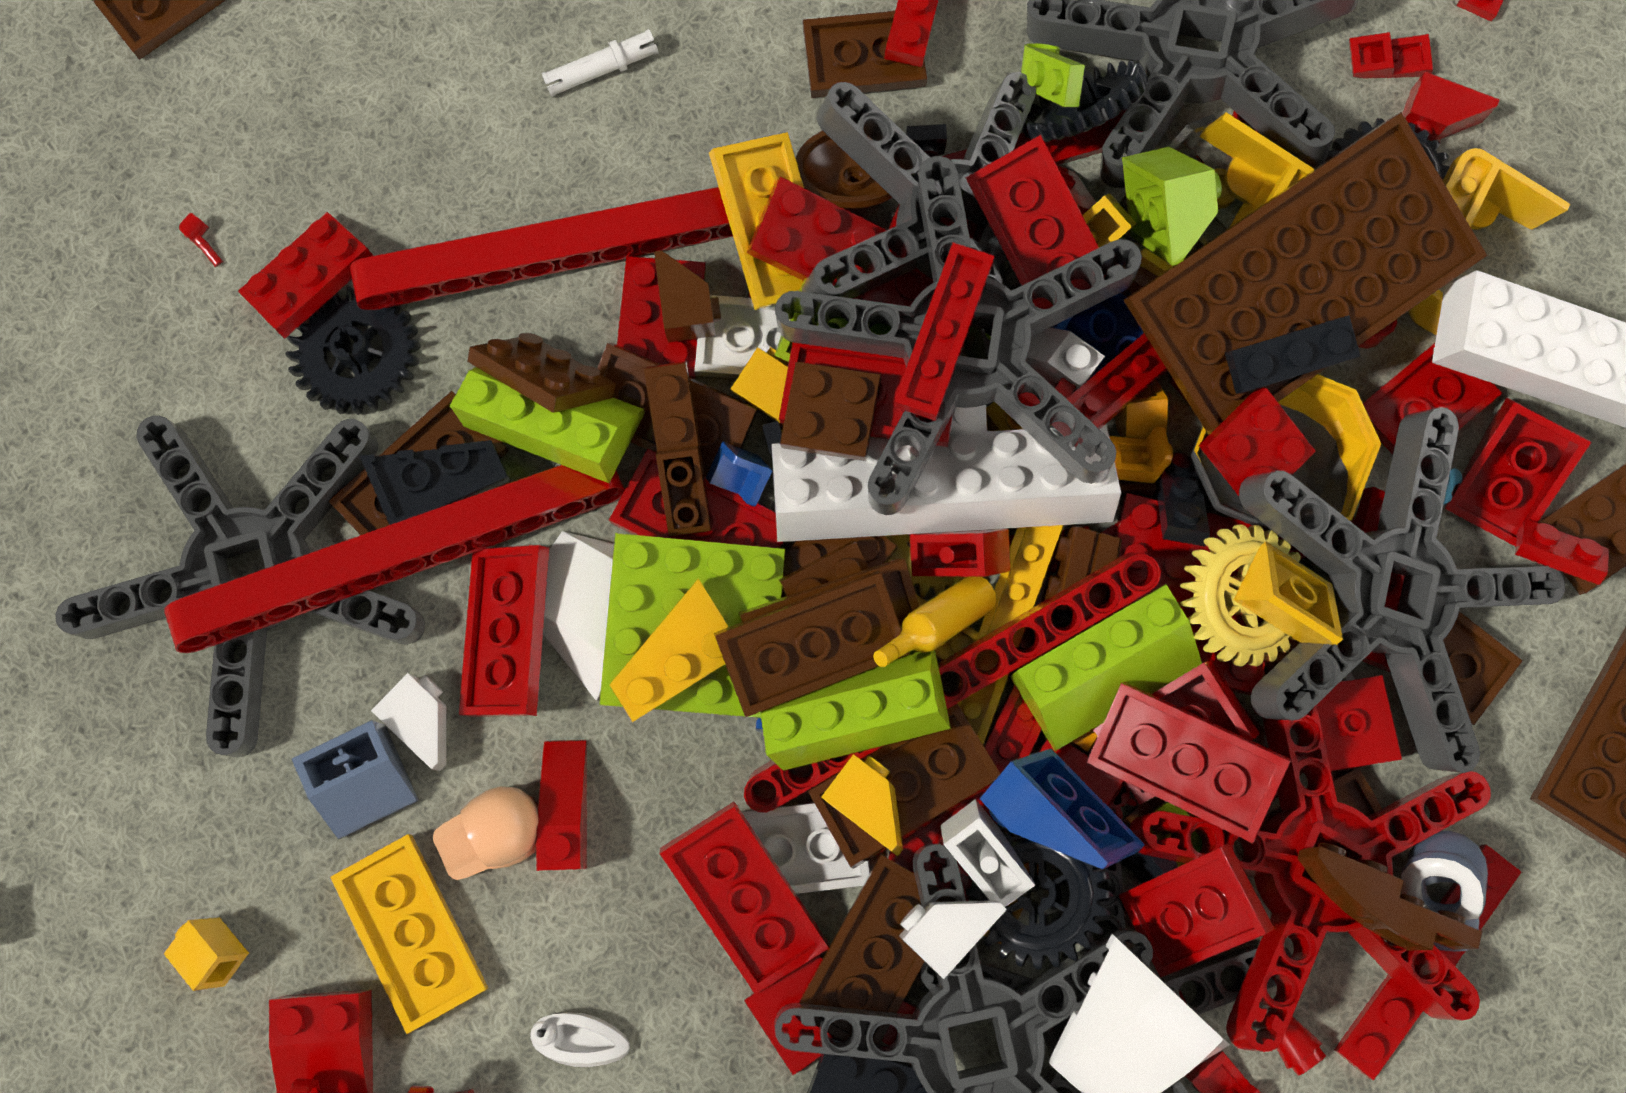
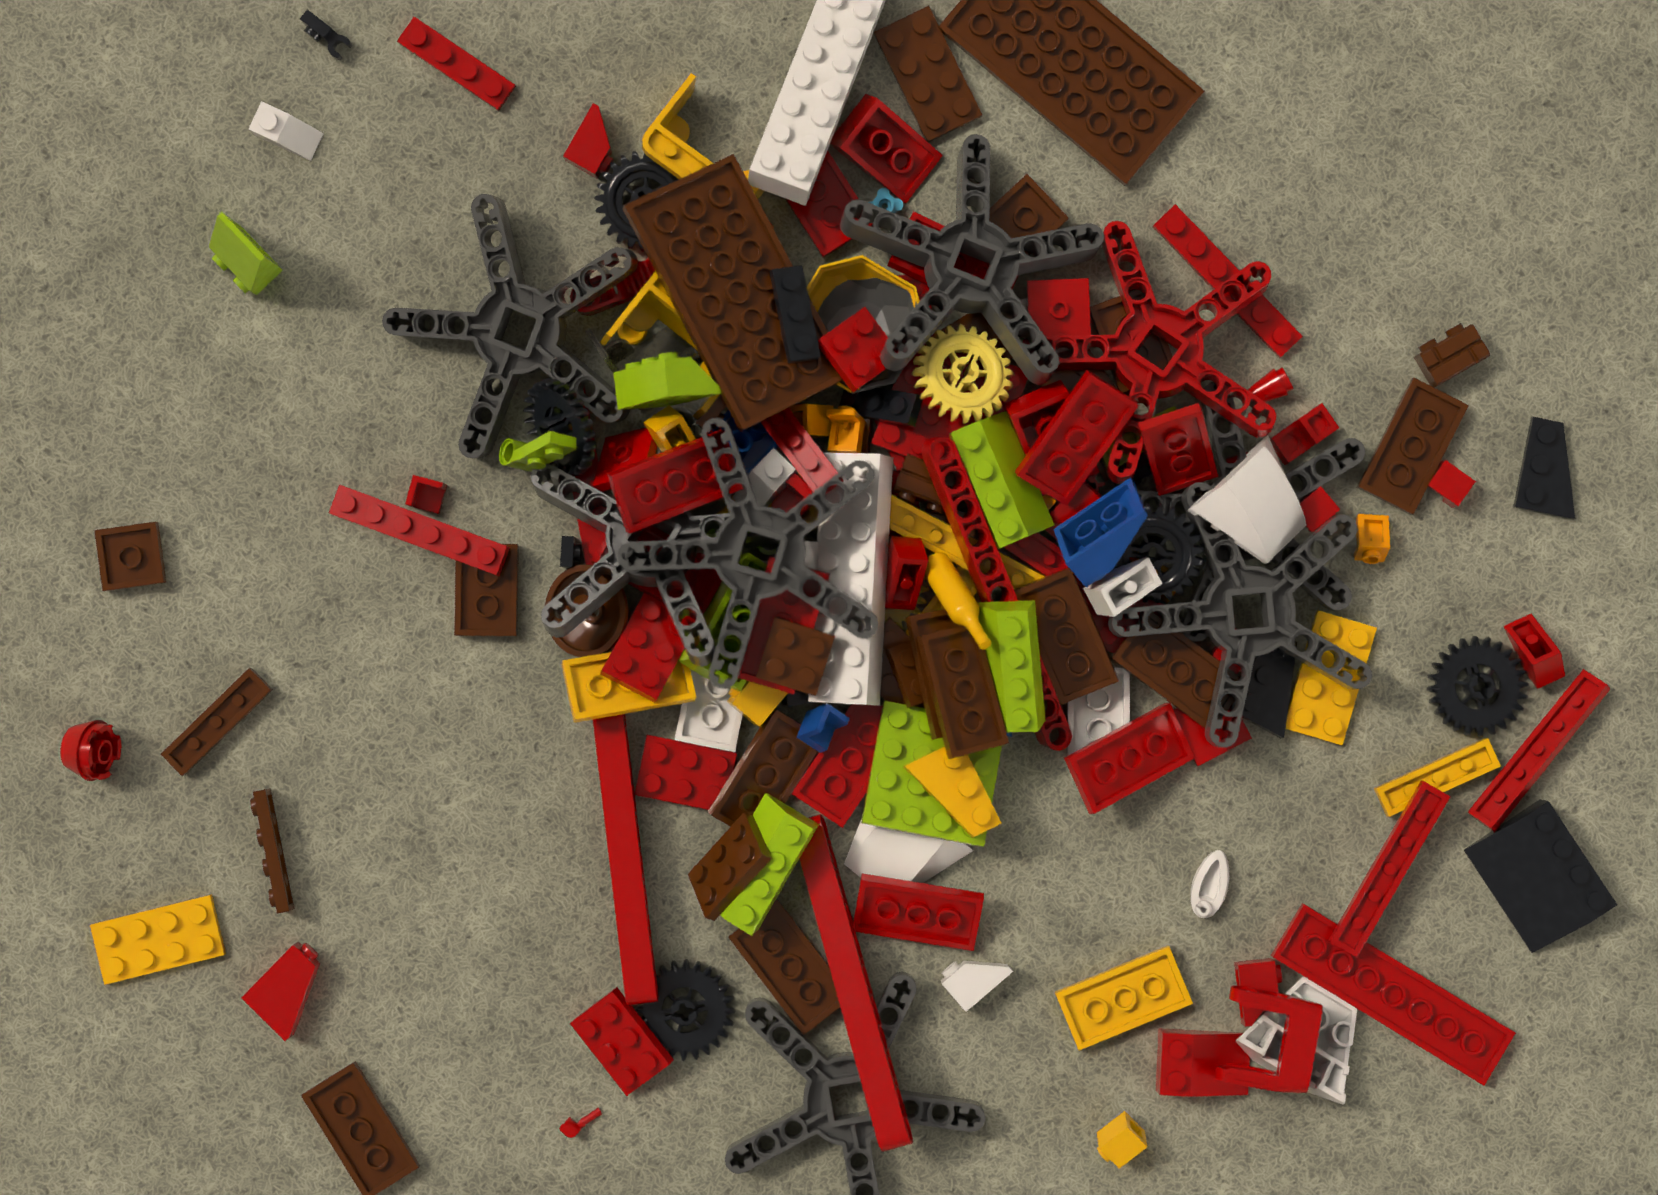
camera: 85 degrees left, 10 degrees up
sand blue slope [291,720,419,839] -> none
black wing [360,440,511,525] -> none
light nougat piece [433,786,538,880] -> none
red slope [536,740,587,871] -> none
white pin [541,29,659,97] -> none
reddish brown slope [644,361,711,536] -> none
reddish brown slope [654,251,722,342] -> none
yellow slope [821,754,903,856] -> none
red plate [894,242,995,421] -> none
white slope [899,901,1007,979] -> none
yellow slope [1233,541,1343,645] -> none
reddish brown slope [1298,843,1483,951] -> none
red slope [1349,32,1433,79] -> none
piece [1401,831,1488,951] -> none
red plate [1515,519,1609,585] -> none

